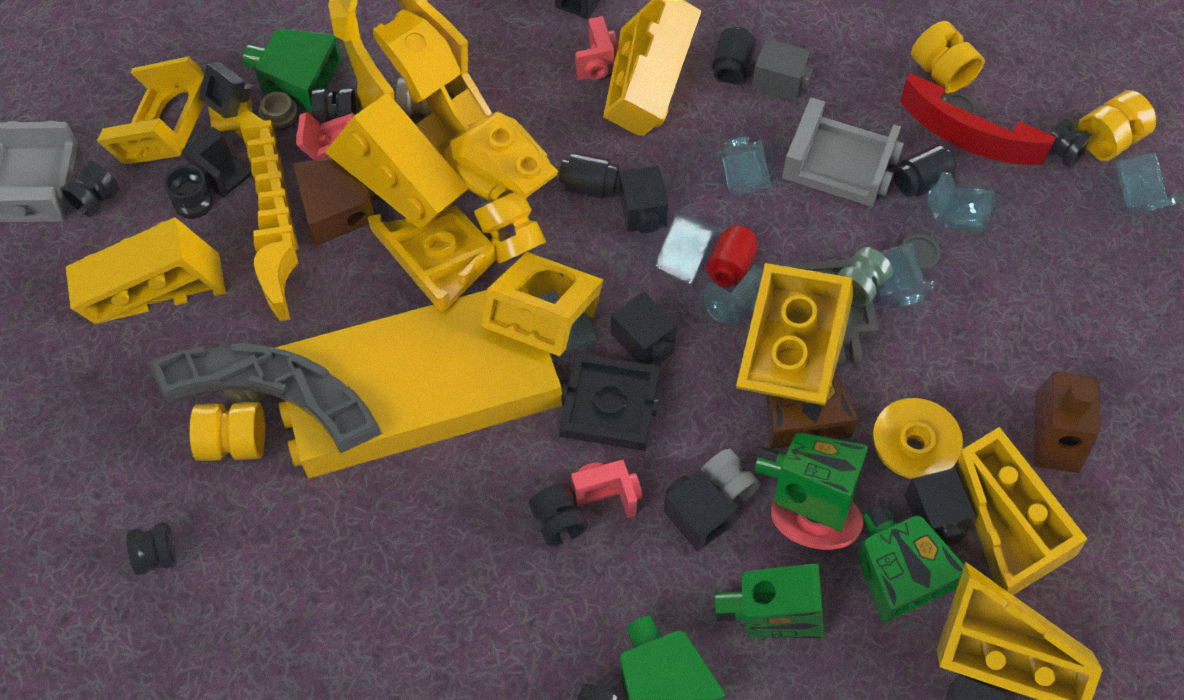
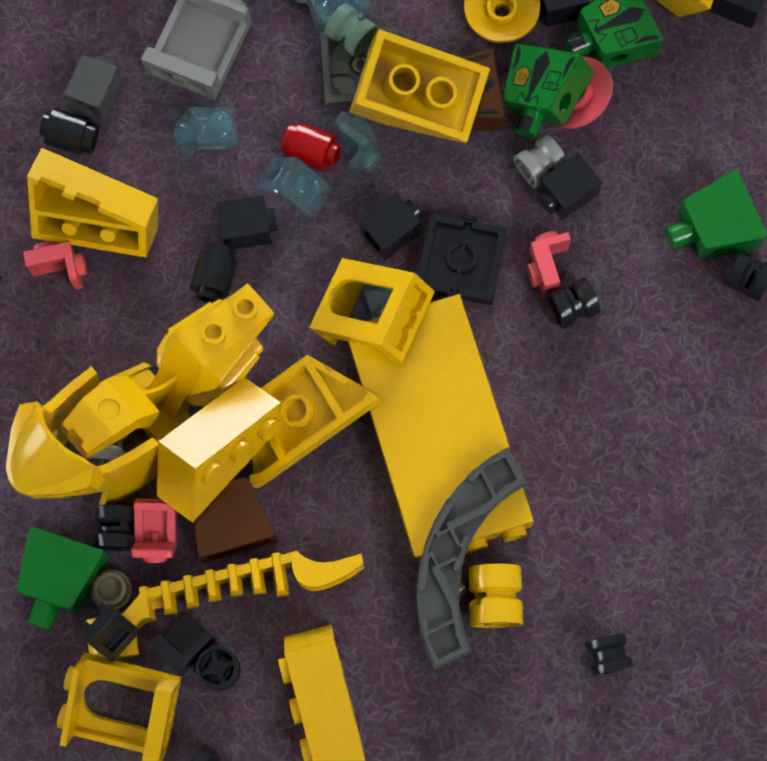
camera: 85 degrees left, 15 degrees up
yellow wheel [474,192,546,264] -> none
green torso [715,564,825,638] -> none

